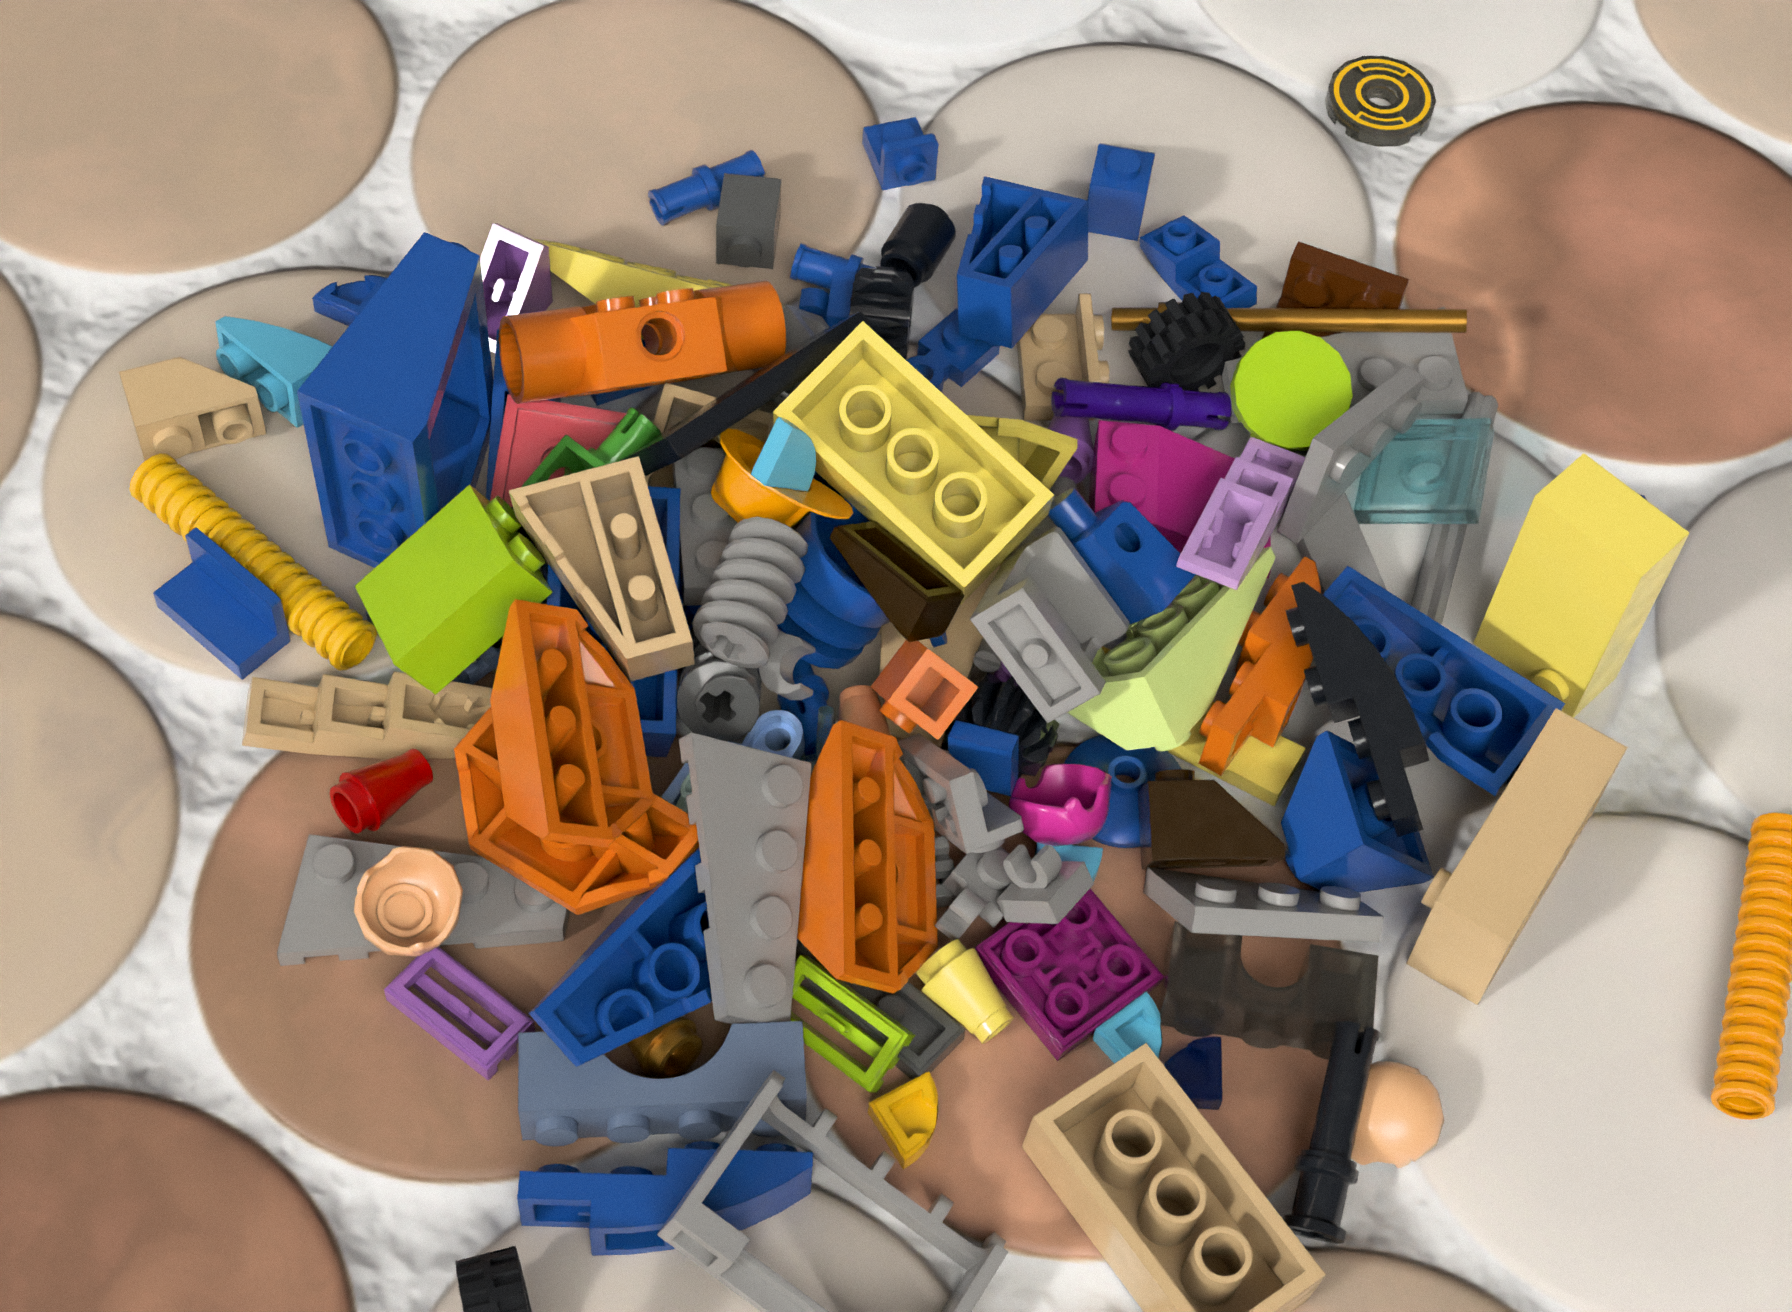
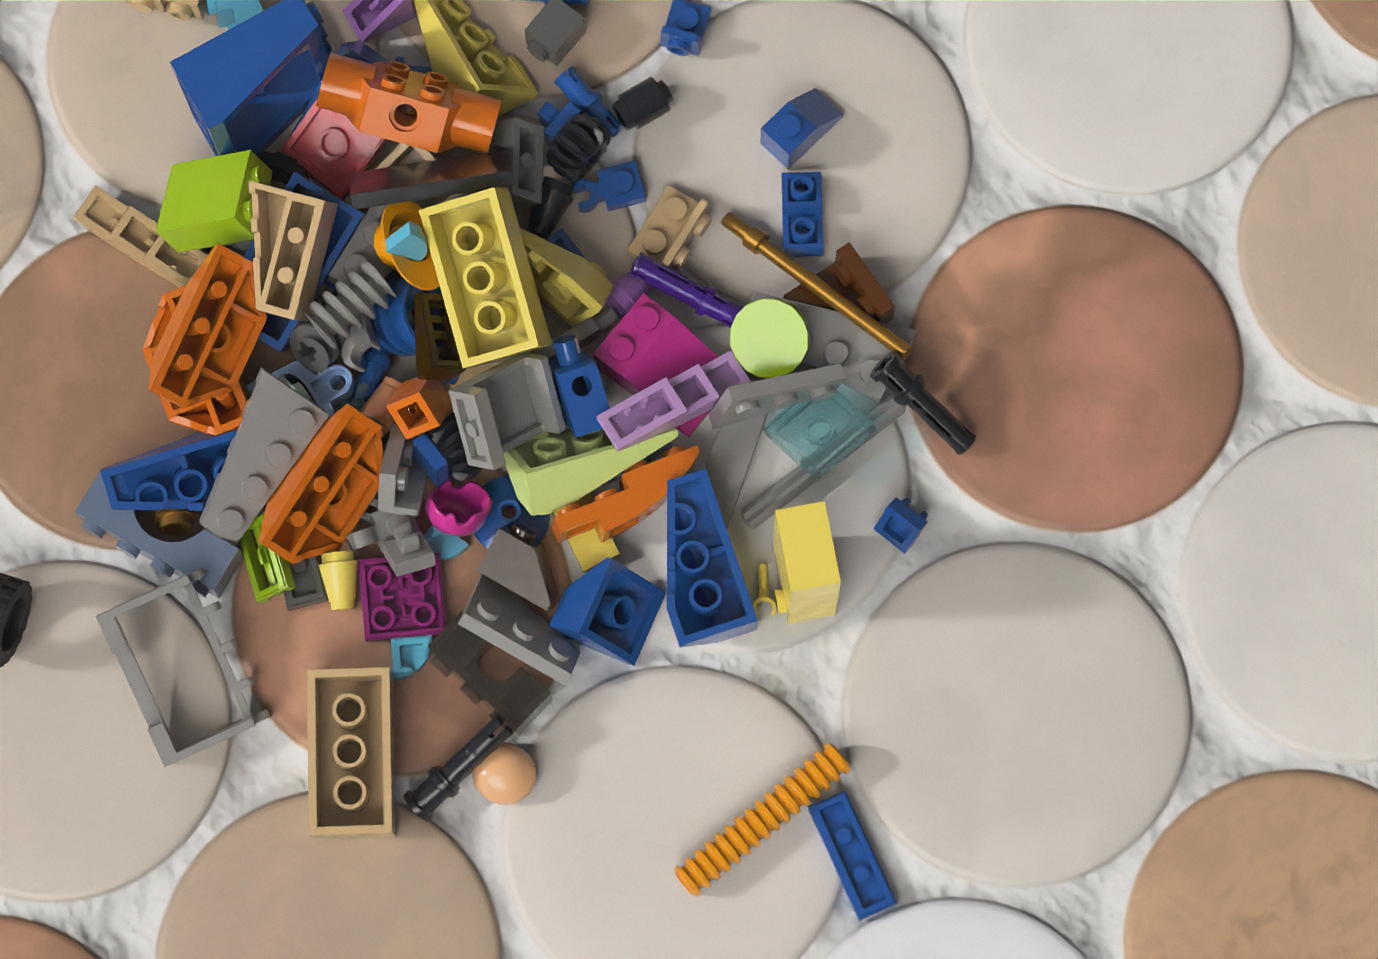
camera: 40 degrees right, 20 degrees up
yellow piece [129,453,377,671] -> none
blue panel [153,527,291,680] -> none
light grey wing [277,834,570,966] -> none
red cone [330,748,433,834] -> none
light nougat hair [354,846,463,957] -> none
medium lavender tile [384,947,536,1081] -> none
blue slope [517,1141,813,1256] -> none
bright green bracket [522,407,661,487] -> none
yellow tile [868,1071,938,1170] -> none
blue wedge [957,176,1088,349] -> none
black tyre [1128,292,1245,391] -> none
clear blue tile [1164,1037,1223,1110] -> none
black slope [1285,582,1430,837] -> none
clear smoke tile [1325,56,1436,147] -> none
tan brick [1406,708,1628,1005] -> none
none -> black pin [870,351,976,455]

